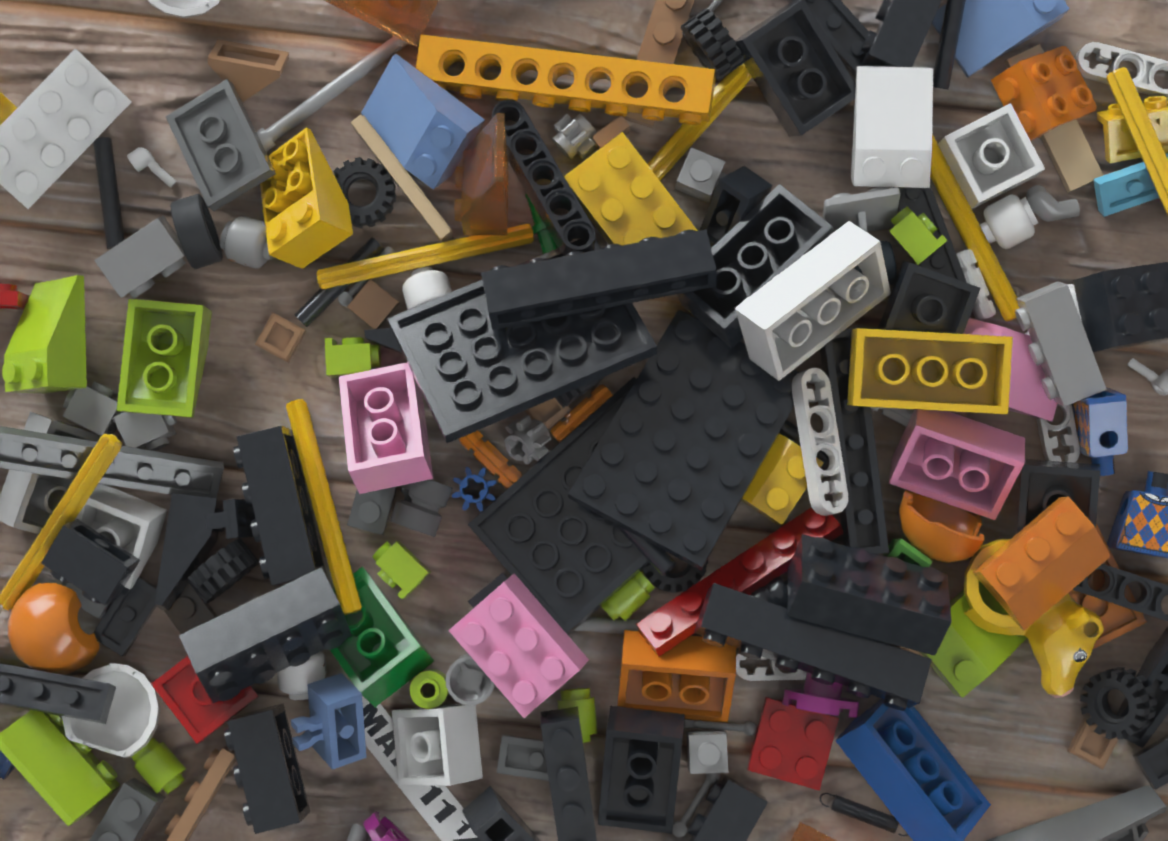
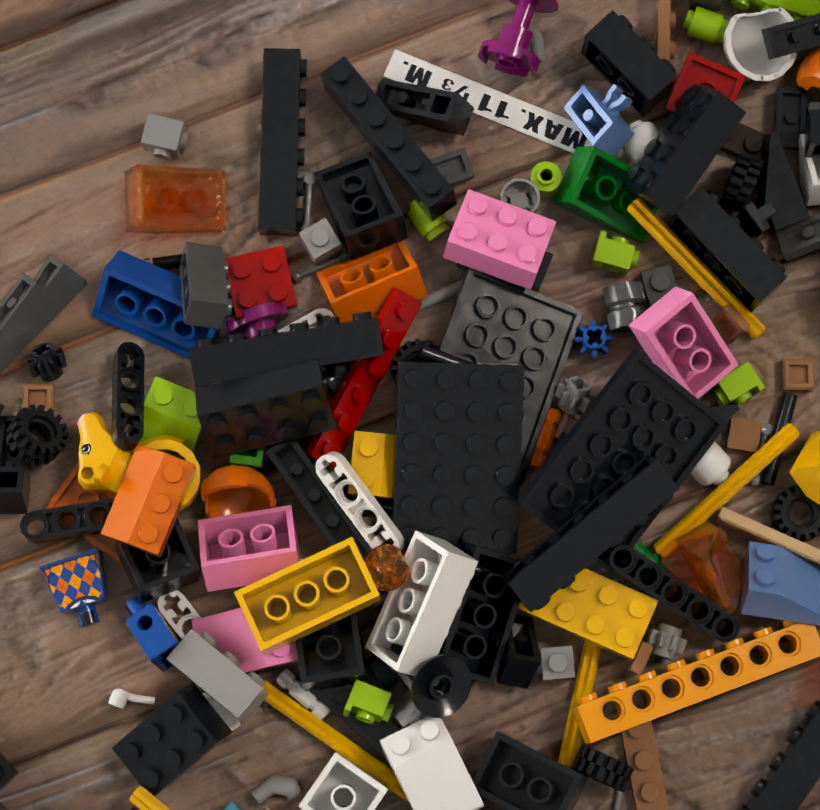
camera: 150 degrees right, 5 degrees down
white slope [392,704,483,786] -> none
orange axle [459,431,522,489] -> none
lime brick [601,572,655,621] -> none
white head [980,194,1038,249] -> none
none -> black gear [27,343,67,382]
none -> black beam [111,342,145,451]
none -> dark grey brick [179,242,232,330]
none -> clear orange piece [365,544,410,591]
none -> black dish [411,654,471,718]
none -> medium nougat tile [711,303,751,344]

